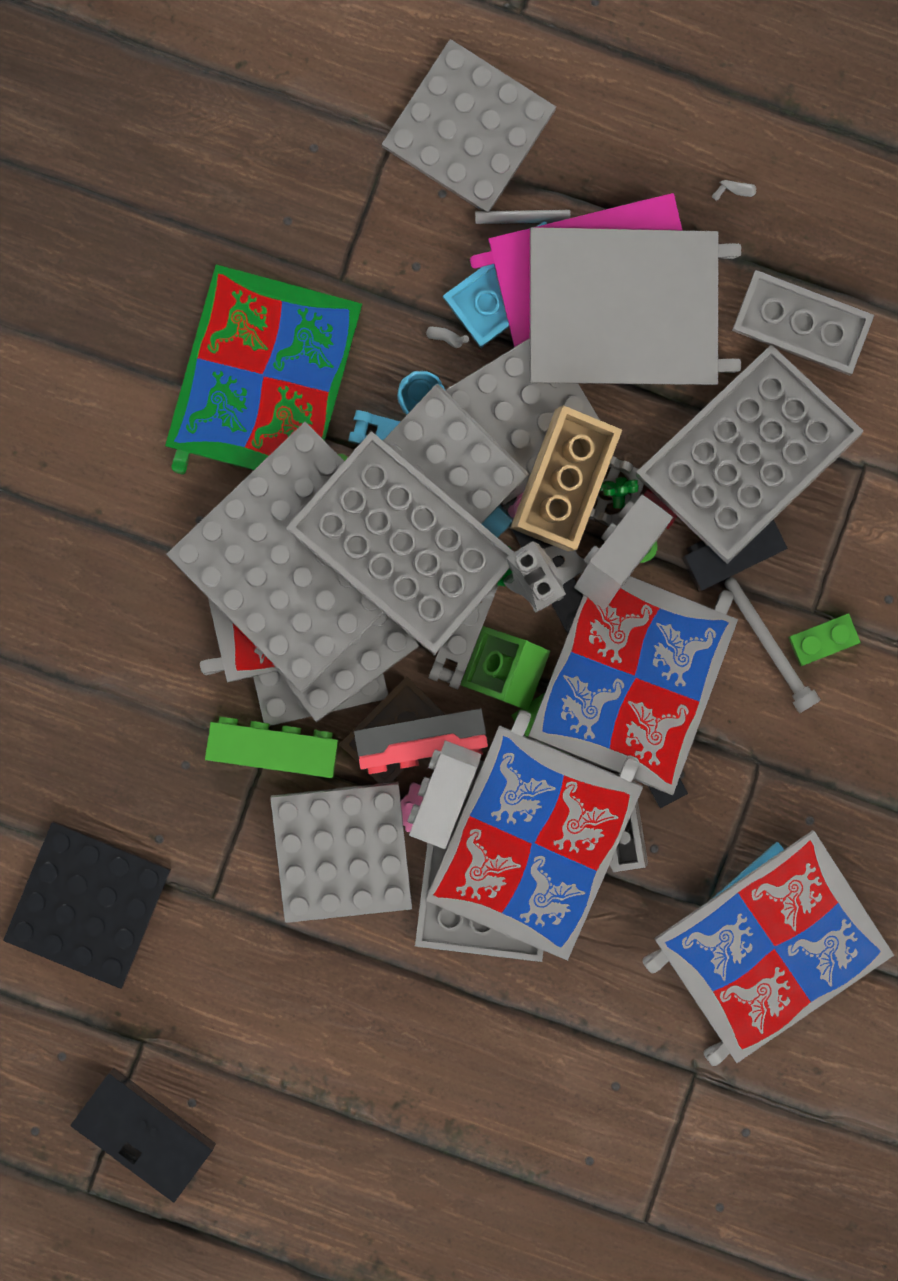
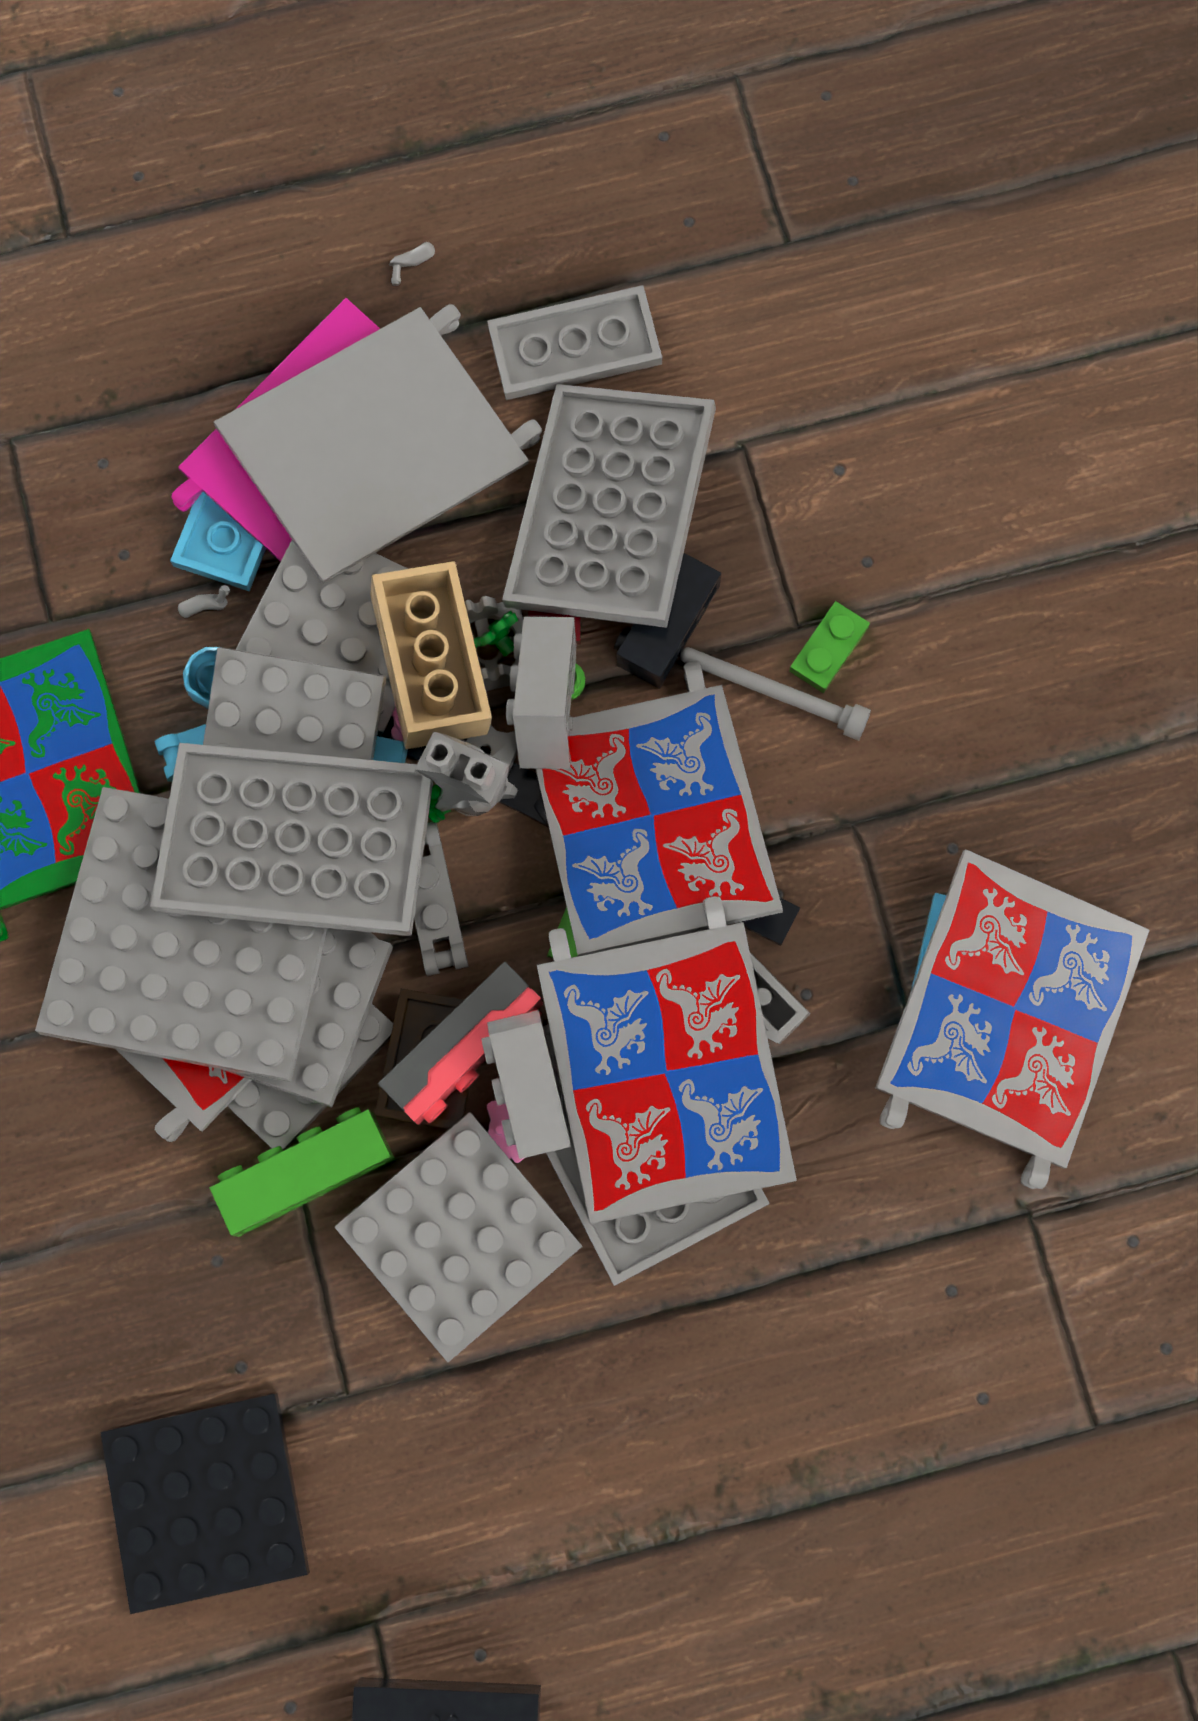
camera: 25 degrees left, 10 degrees down
light grey plate [382,39,556,212] -> none
bright green slope [460,626,550,711] -> none
light grey bar [475,210,570,224] -> none

